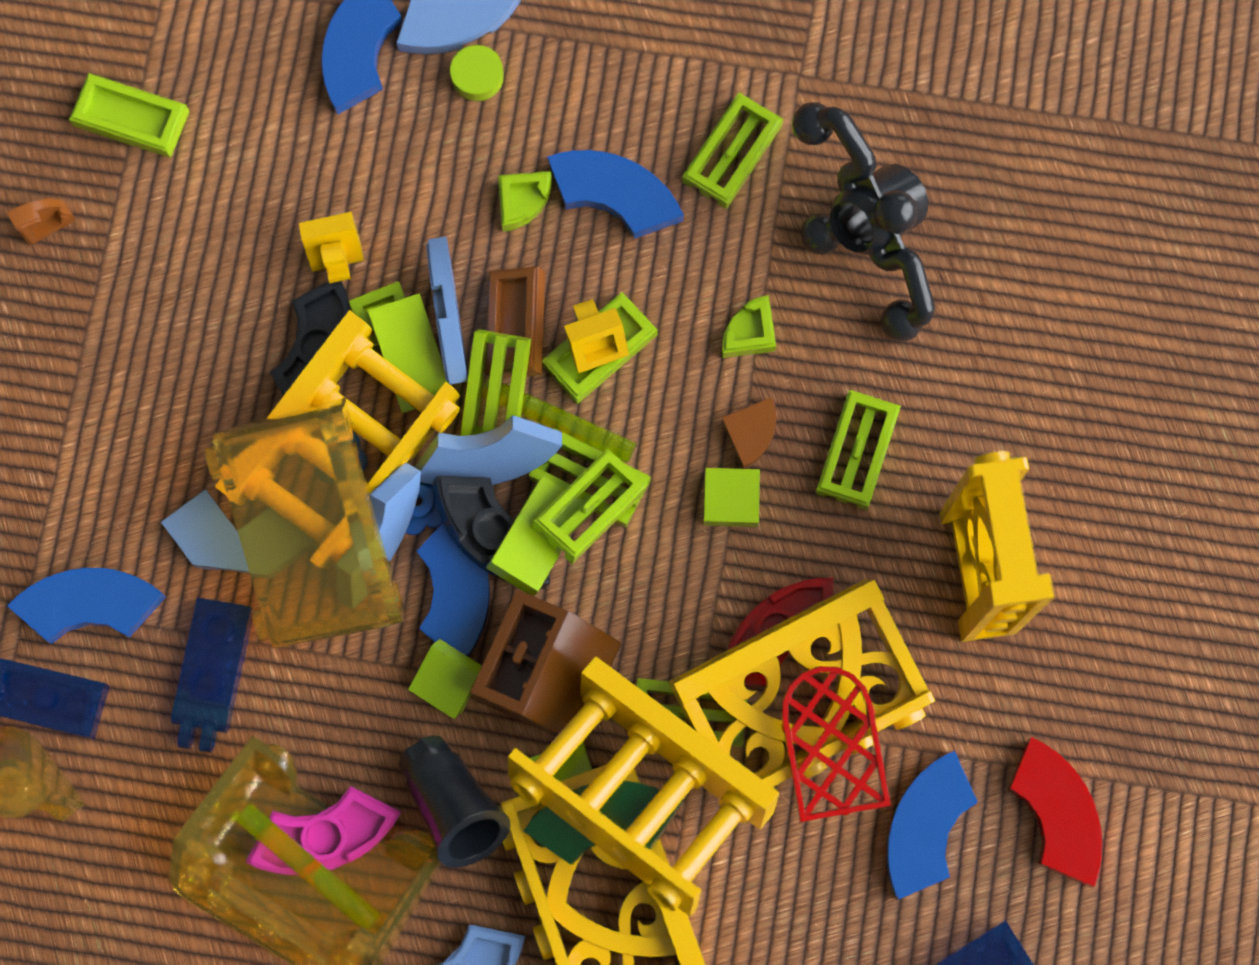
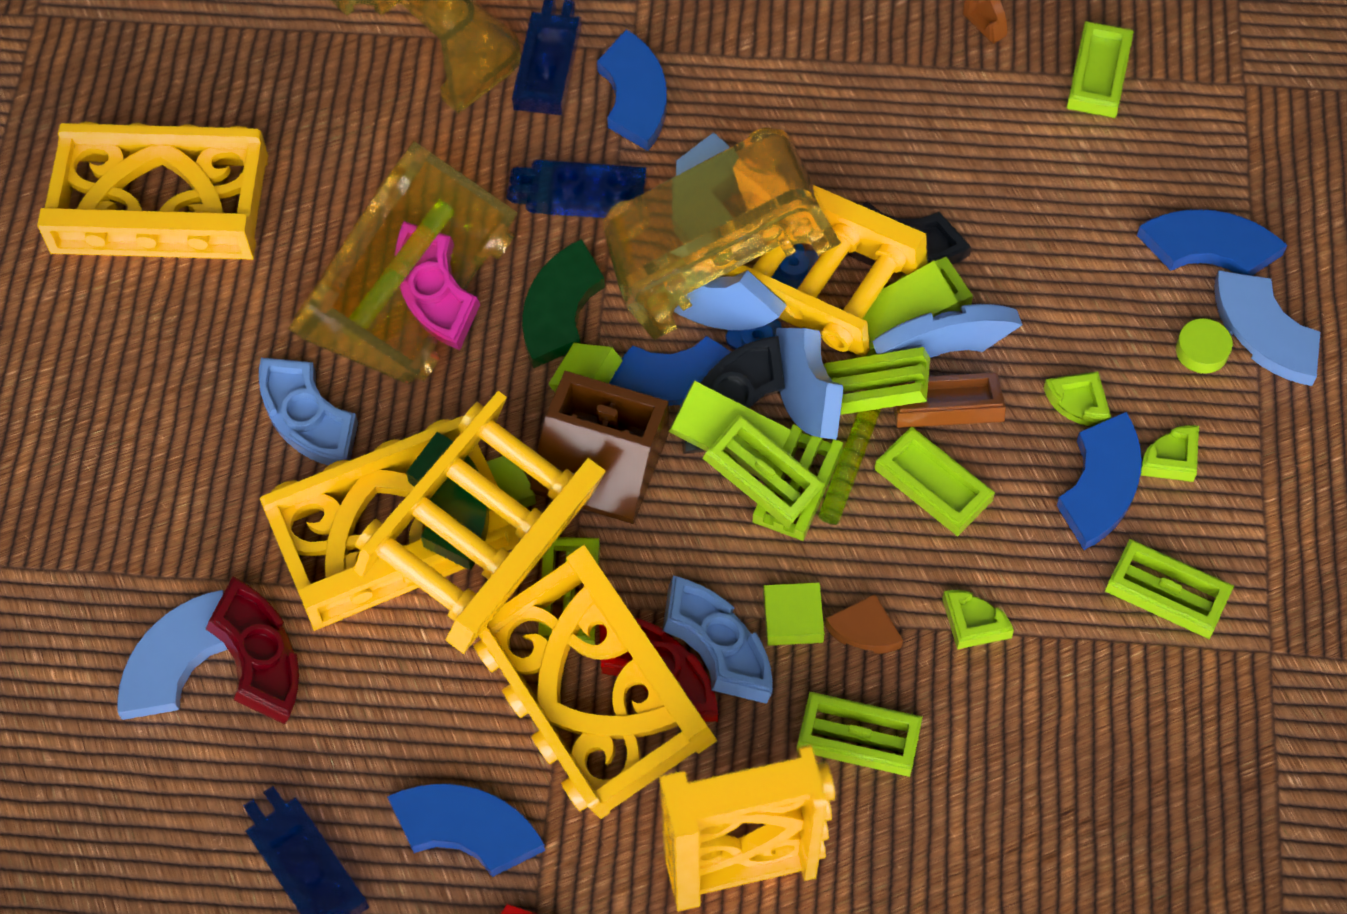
camera: 85 degrees right, 15 degrees down
yellow tile [299,211,364,283] -> none
black plant [399,735,511,868] -> none
yellow tile [564,299,629,374] -> none
red window [781,666,891,822] -> none
black wheel [792,102,935,342] -> none
none -> dark green tile [522,239,605,369]
none -> medium blue tile [662,575,773,704]
none -> lime tile [1141,425,1199,482]

